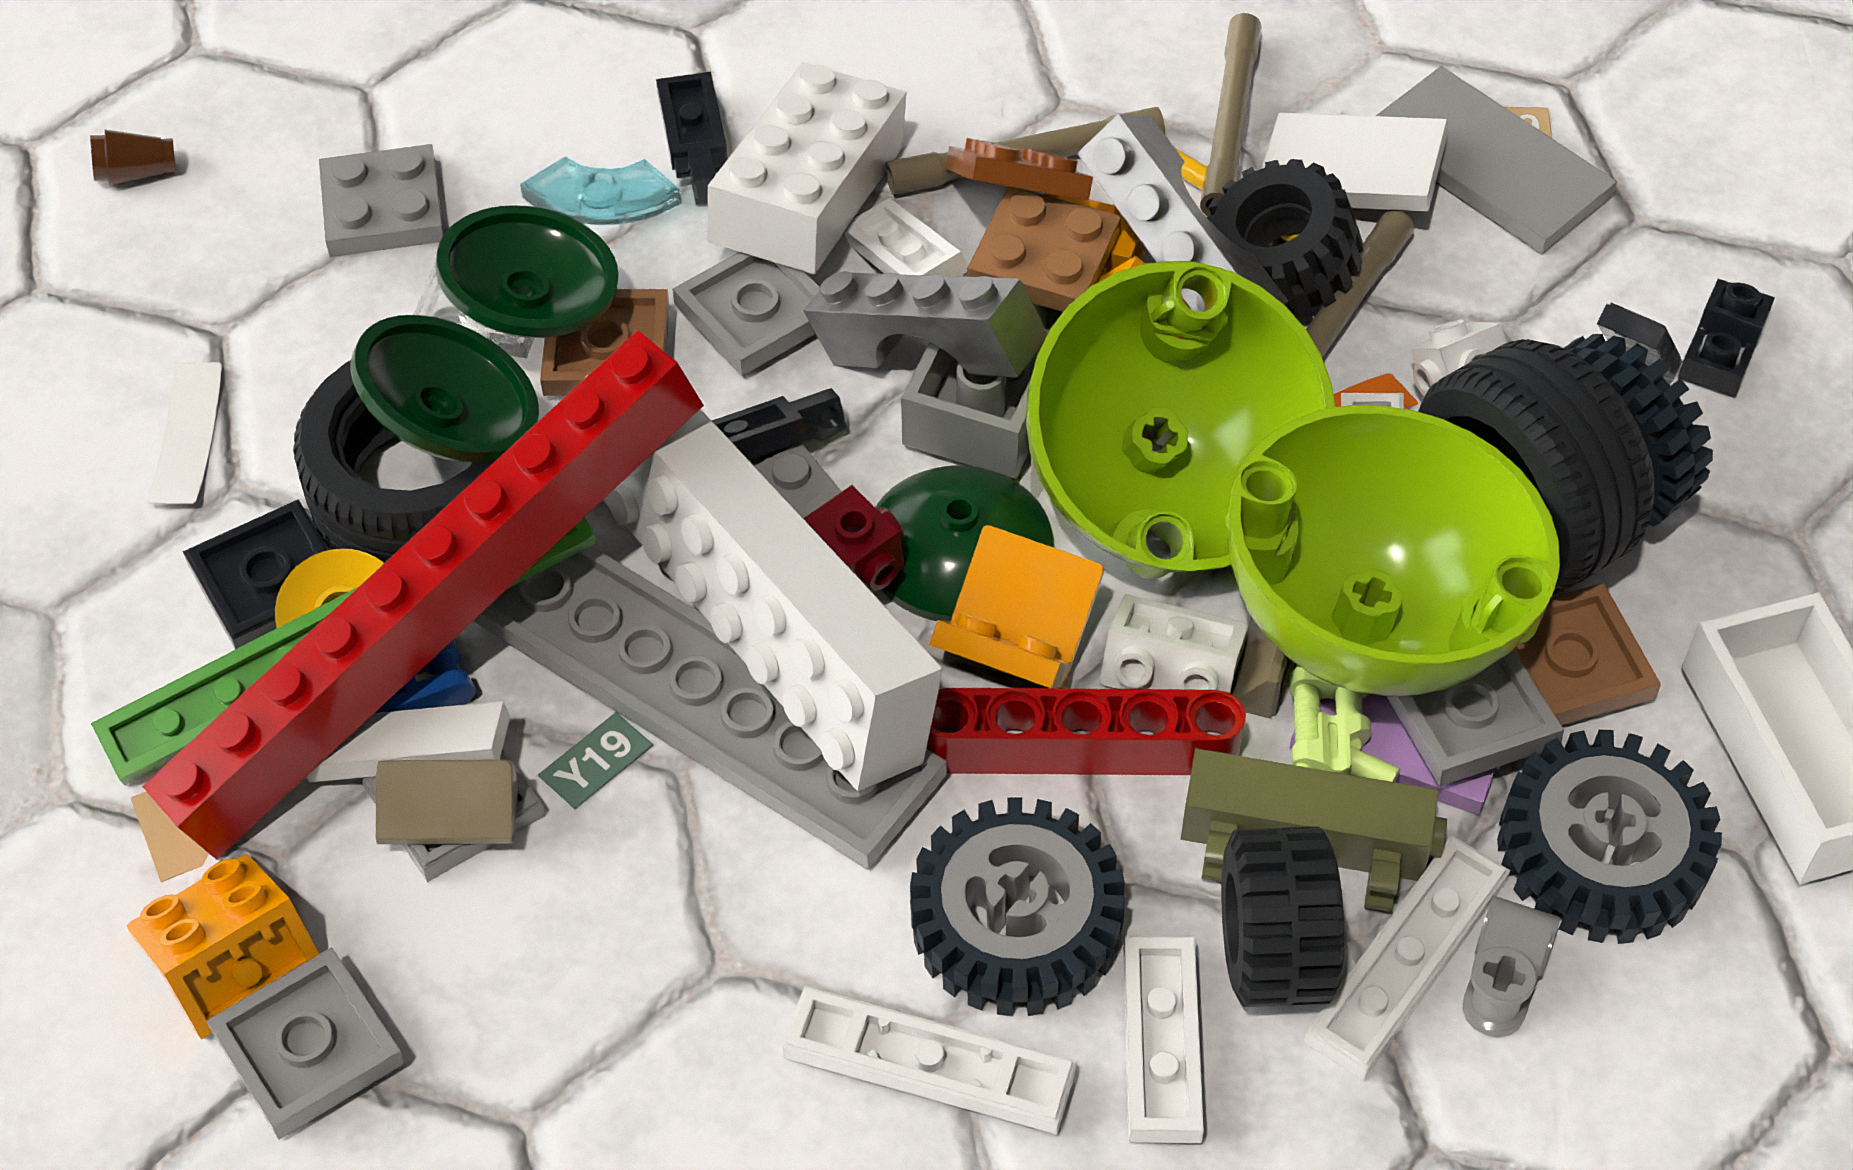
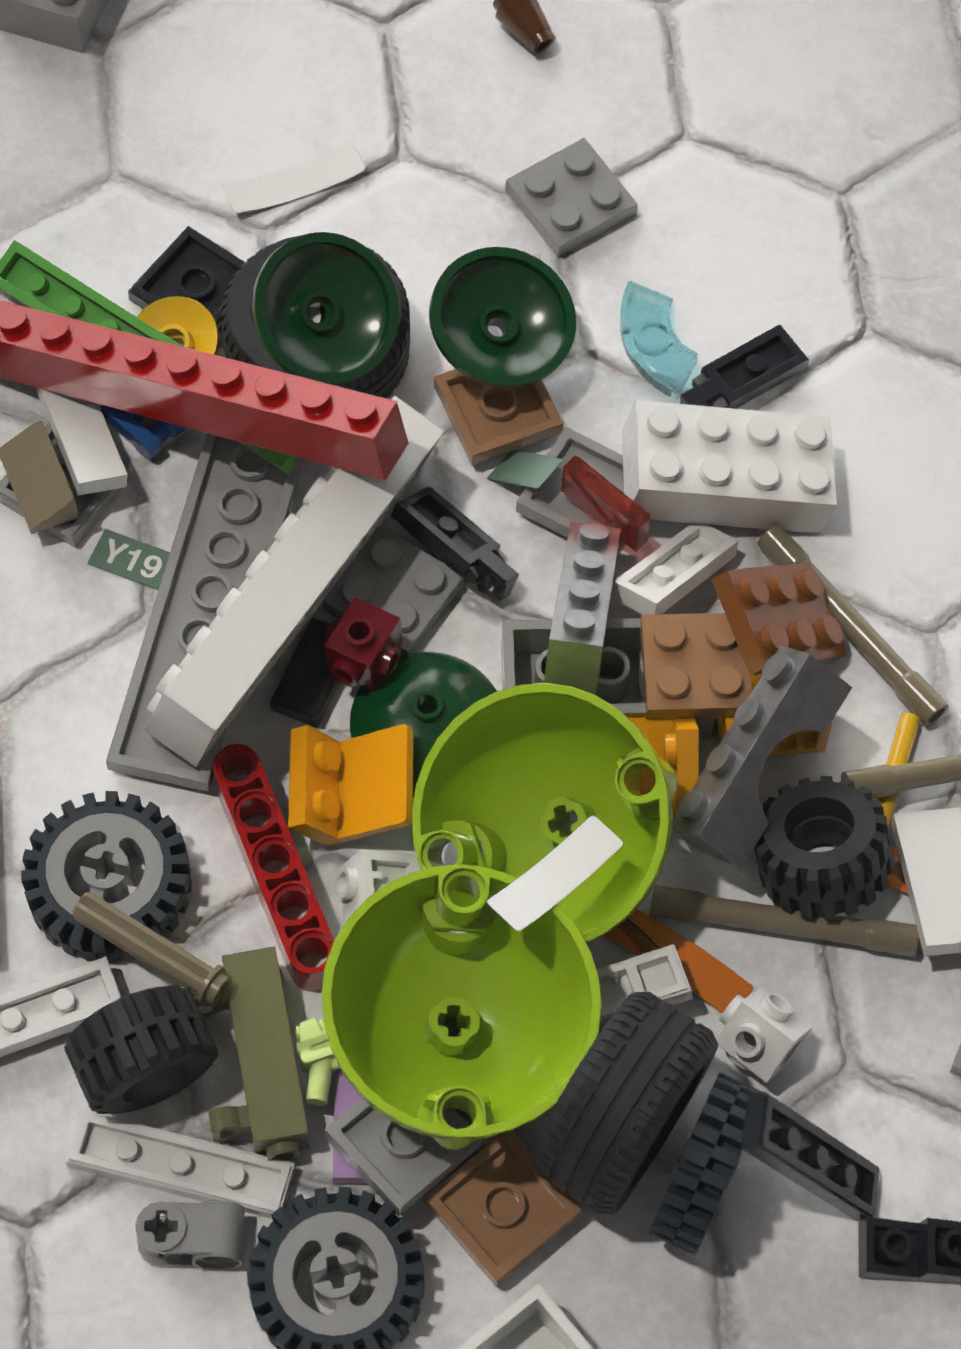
camera: 65 degrees right, 10 degrees up
none -> dark tan axle [72,892,231,1007]
none -> sand green sticker [487,450,564,489]
none -> white sticker [487,816,623,931]
none -> clear red tile [561,455,651,552]

